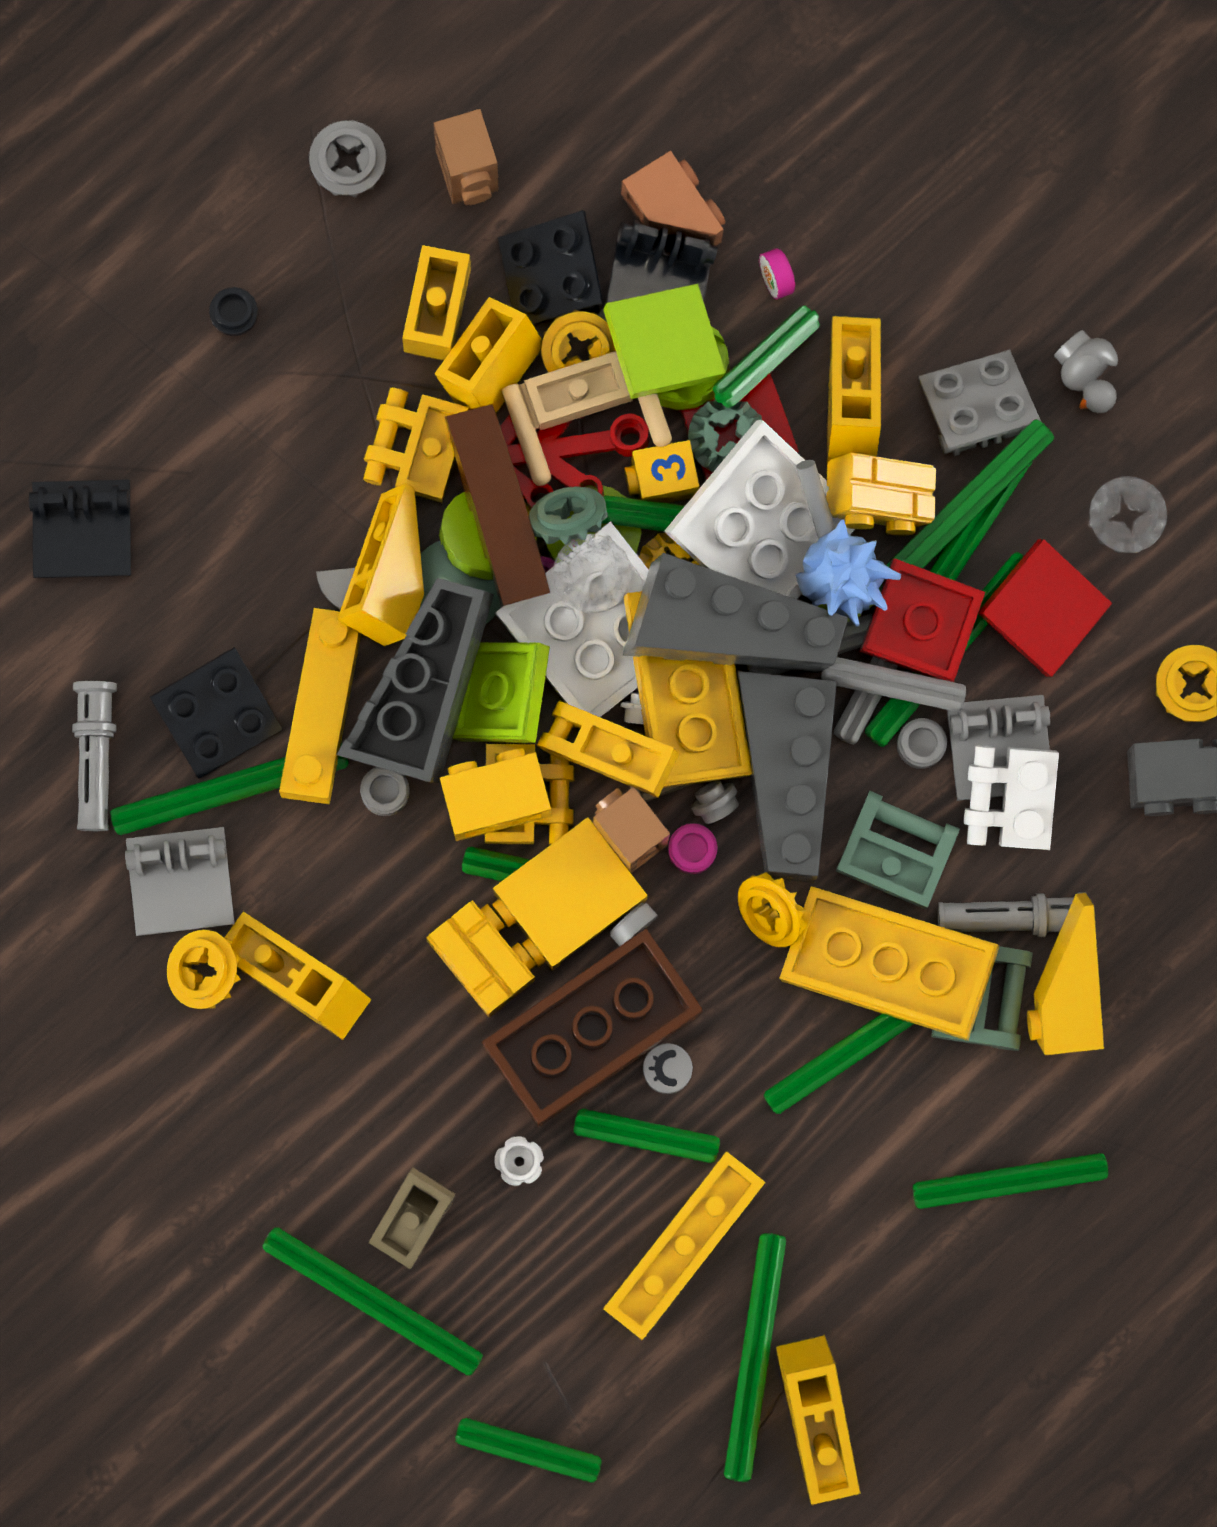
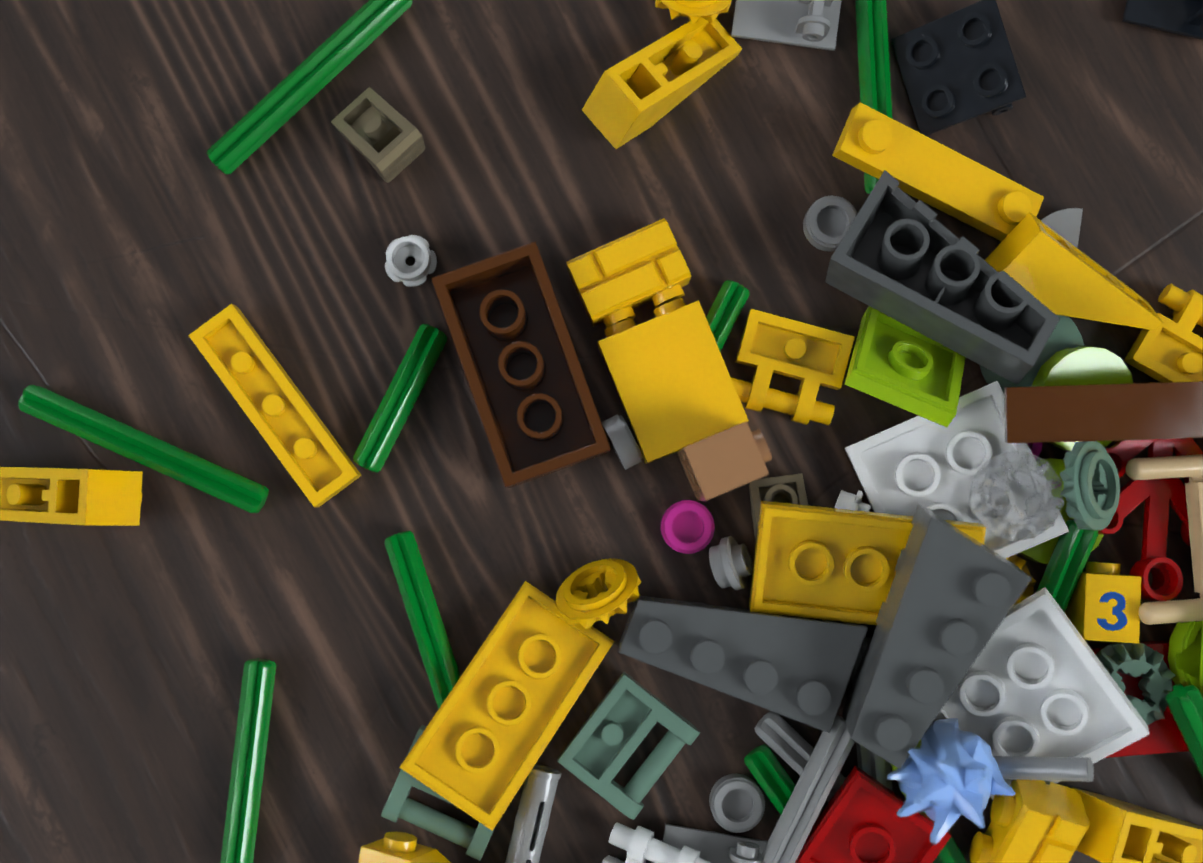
camera: 115 degrees right, 5 degrees up
yellow brick [440,748,551,841] -> none
green axle [455,1418,602,1482] -> none
yellow plate [537,701,679,798] -> none
light grey tile [643,1043,693,1094] -> none

